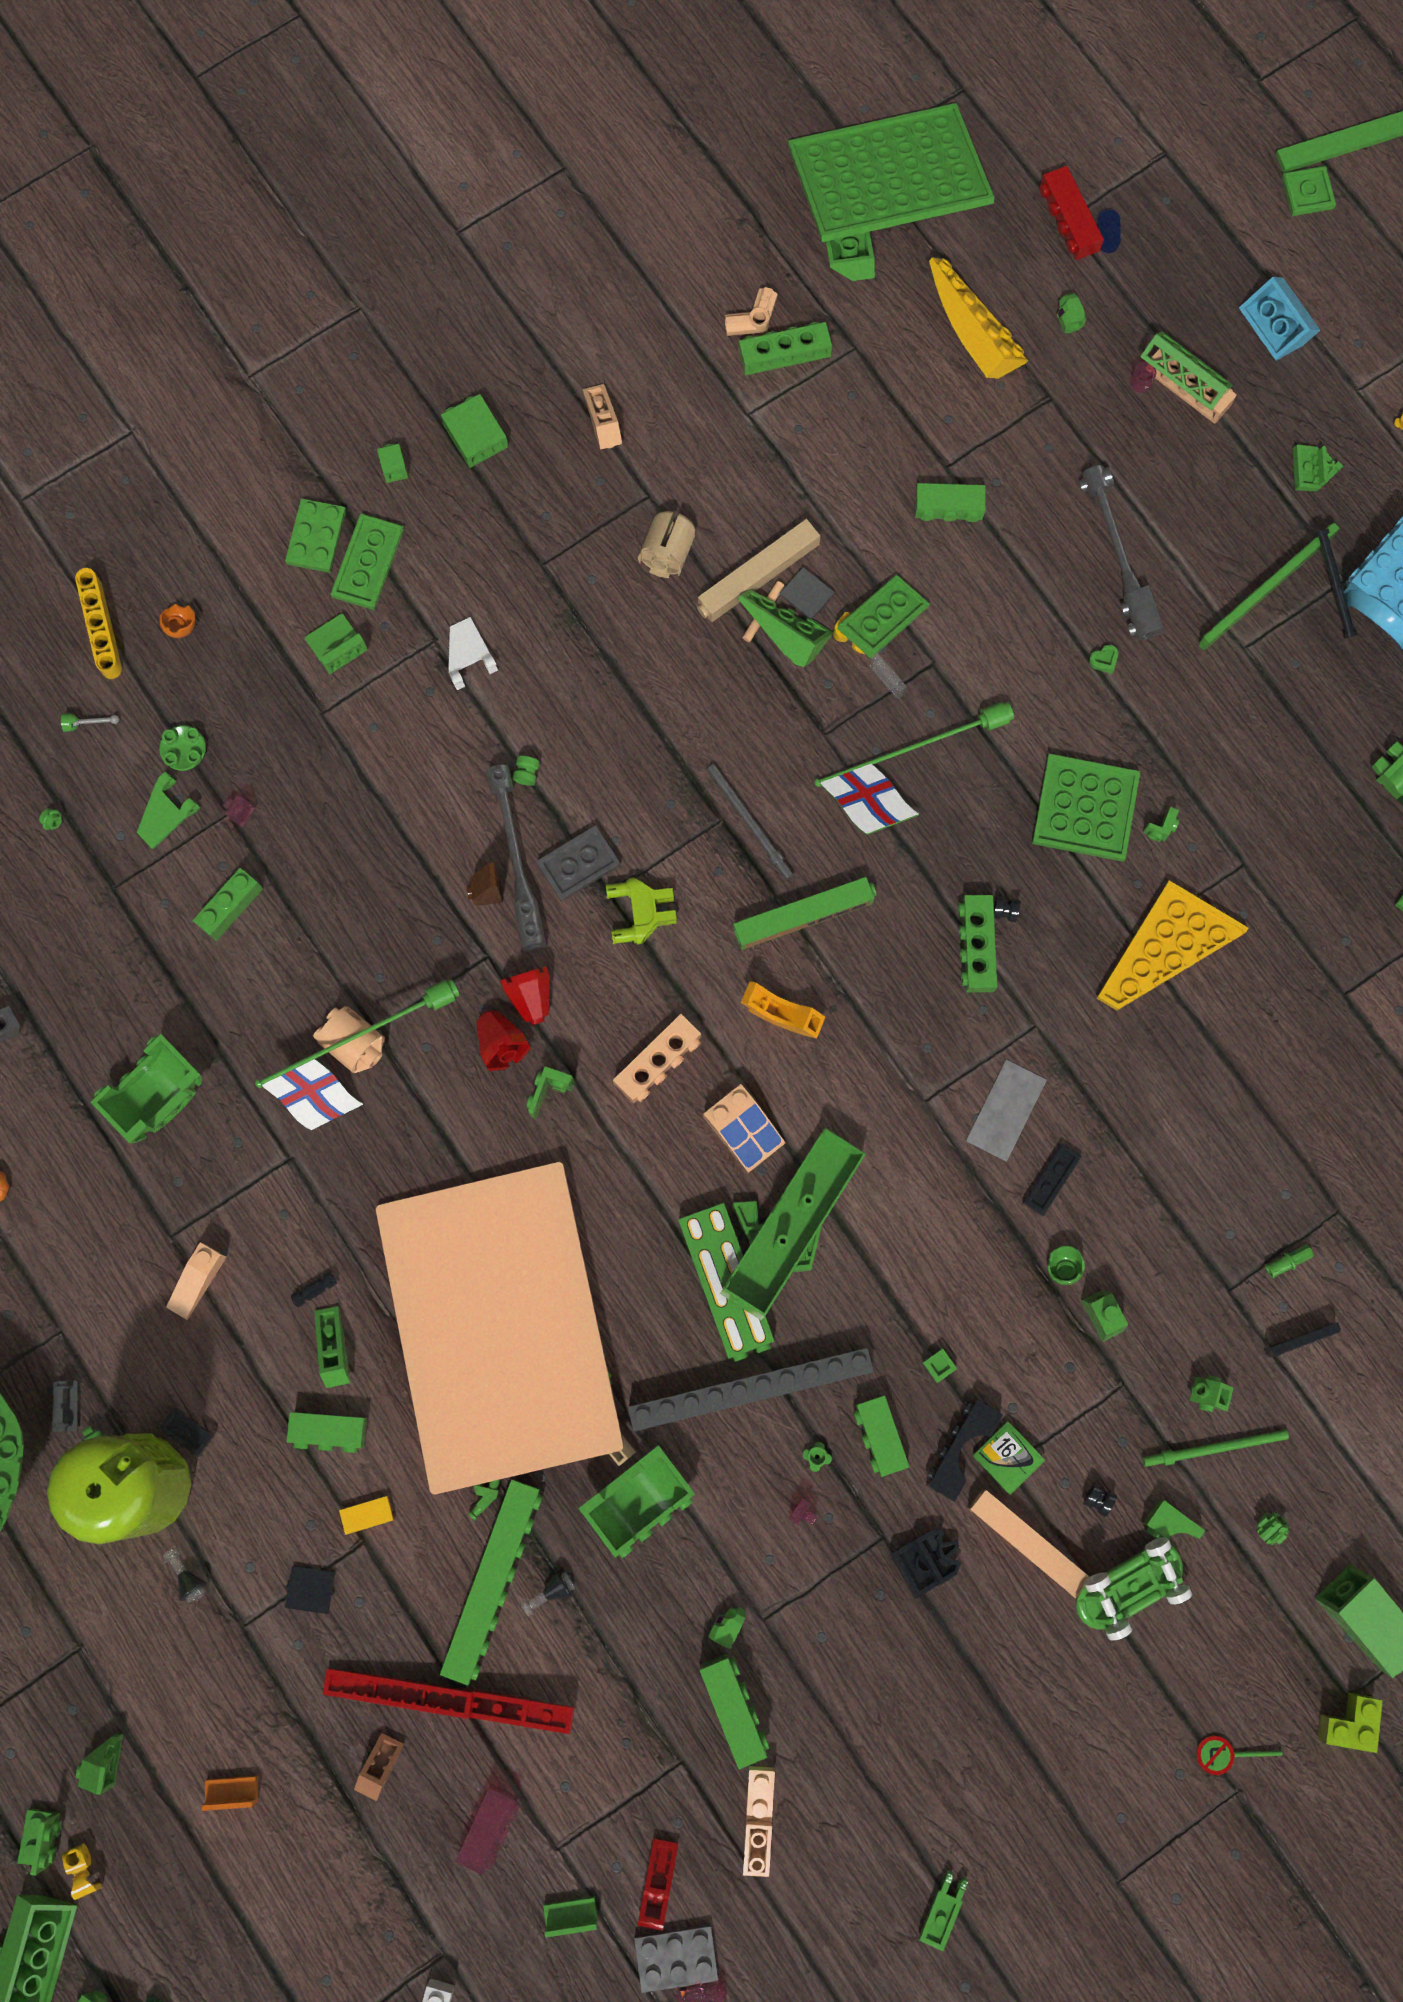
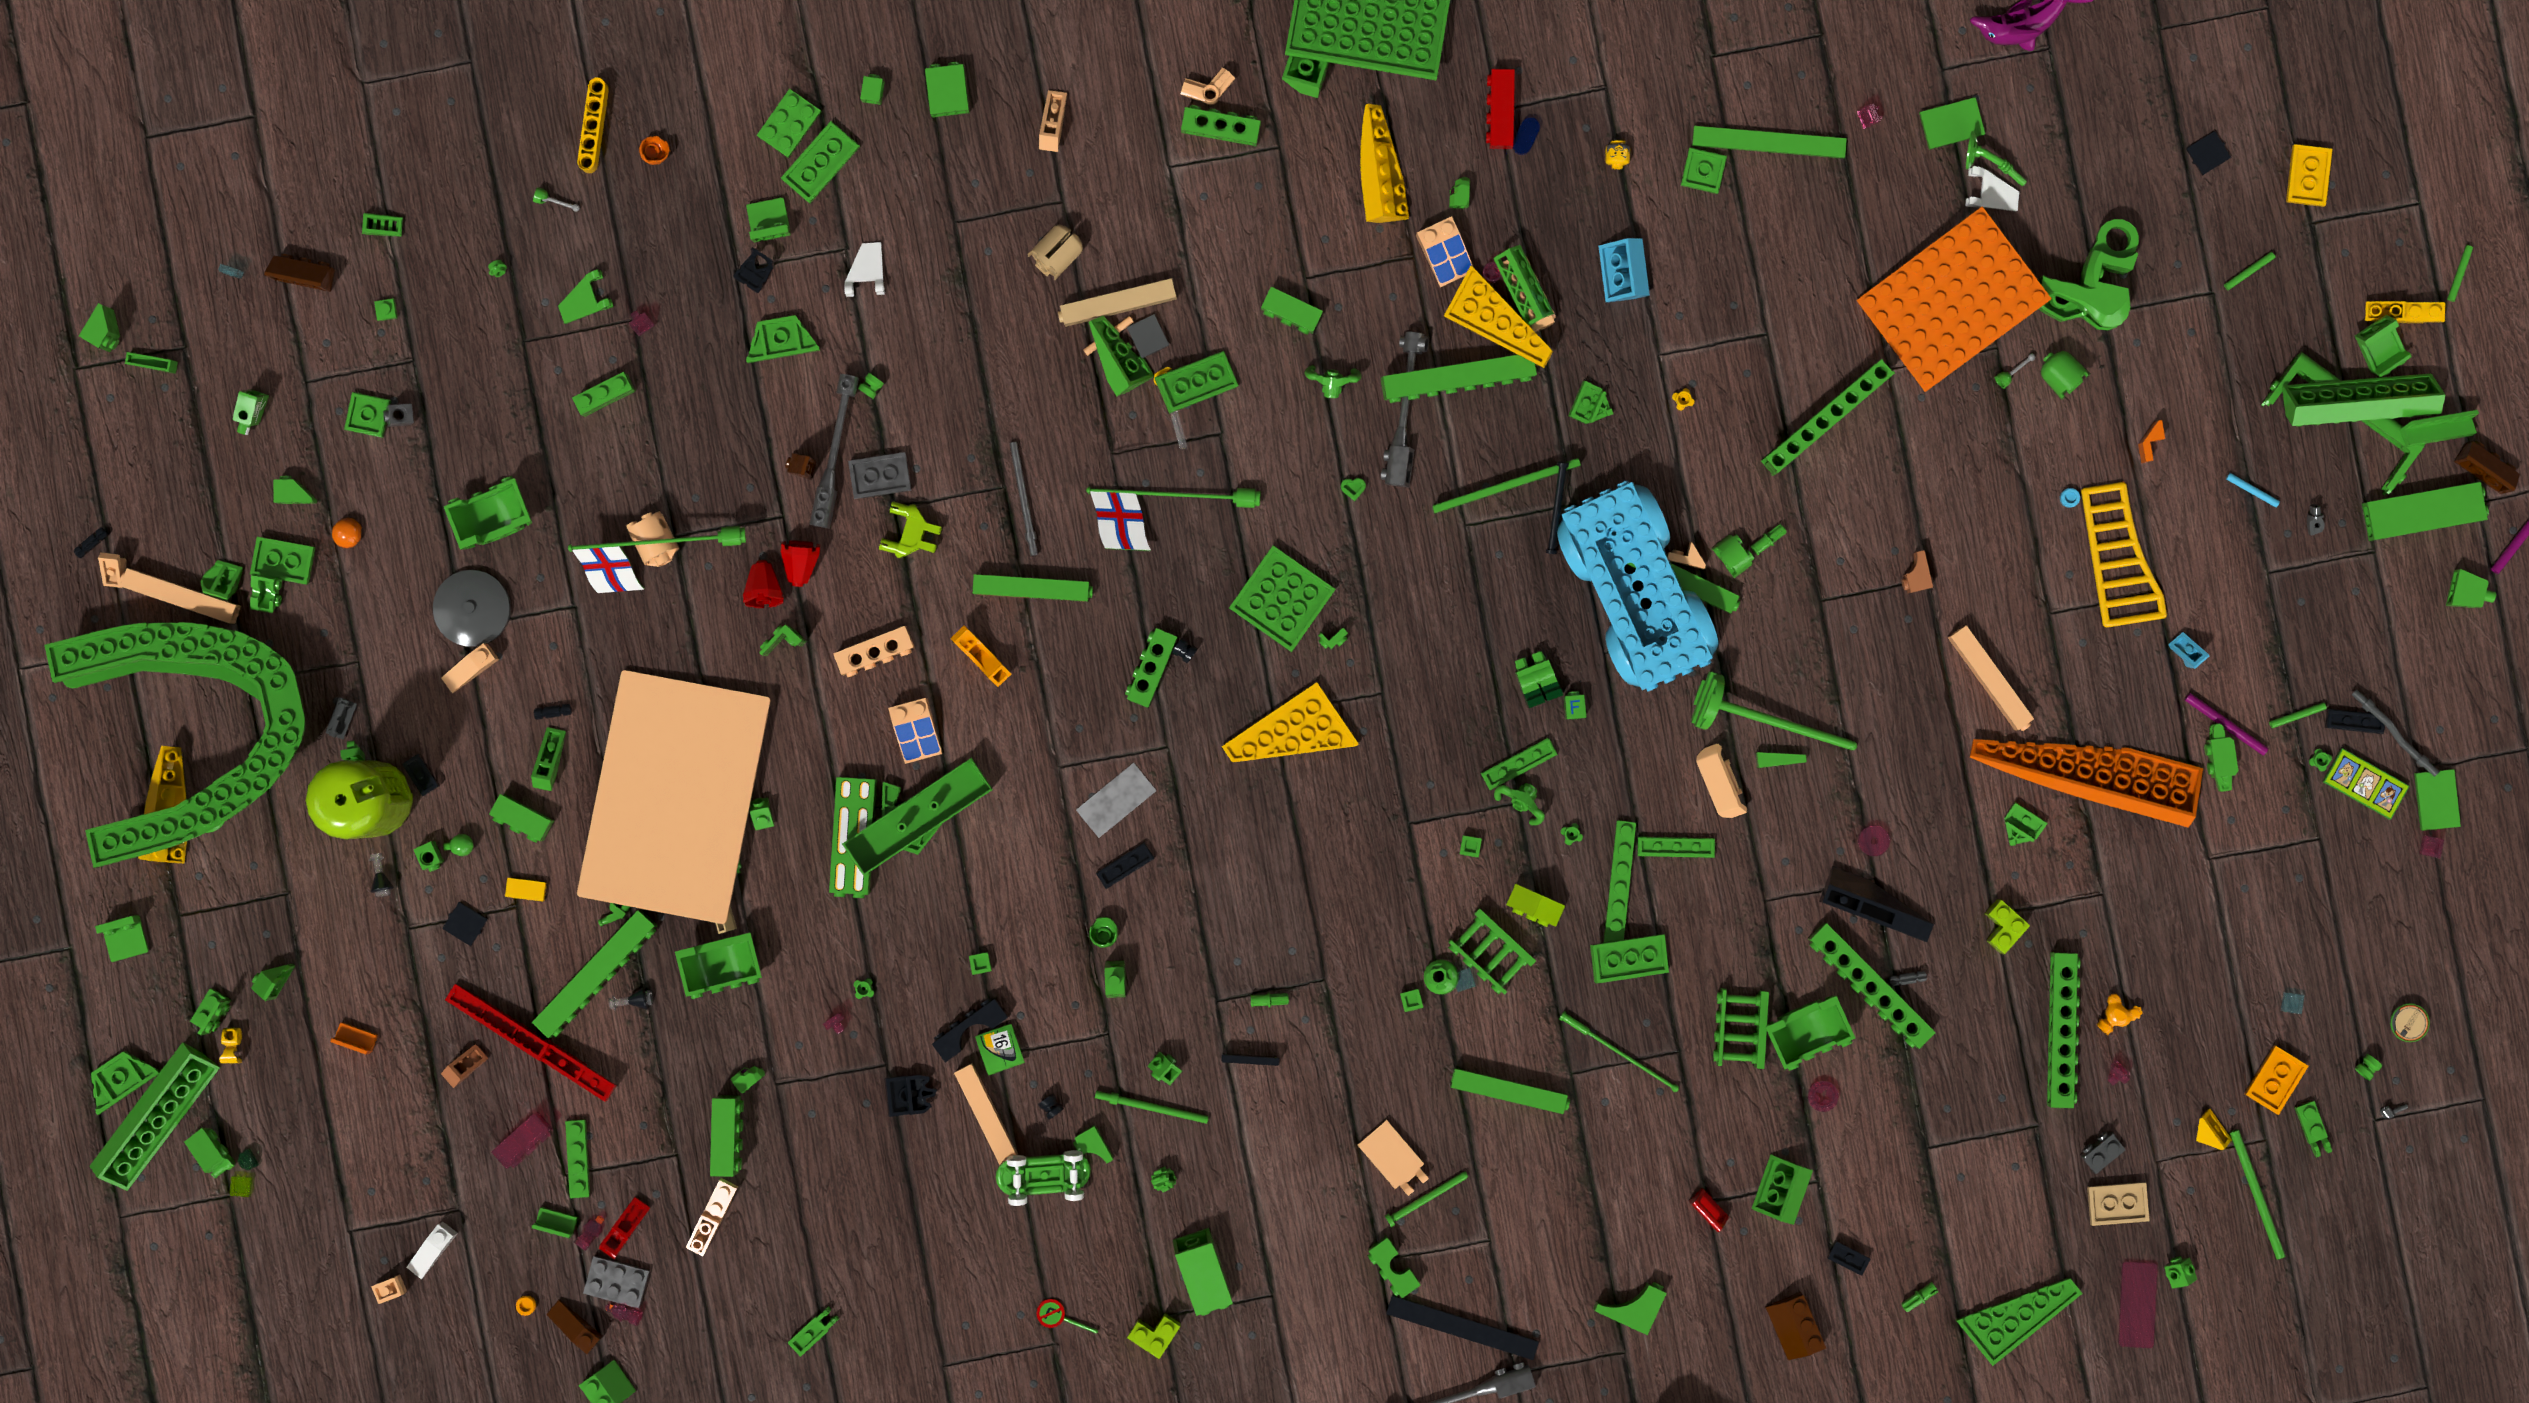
camera: 20 degrees right, 10 degrees up
bright green dish [159,725,206,771] -> none
dark grey brick [628,1348,874,1432] -> none
bright green brick [853,1395,909,1477] -> none
none -> bright green brick [413,841,444,872]
none -> dark grey dish [433,570,511,647]
none -> bright green piece [443,834,474,856]
none -> bright green plate [565,1119,590,1198]
none -> clear pink piece [574,1216,604,1251]
none -> black piece [733,247,774,293]
none -> bright green wing [746,315,820,363]
none -> bright green bracket [749,798,774,830]
none -> bright green piece [1304,365,1362,398]
none -> bright green brick [1380,355,1537,403]
none -> slope [1416,216,1474,288]
none -> yellow wing [1444,266,1553,368]
none -> yellow head [1605,140,1630,169]

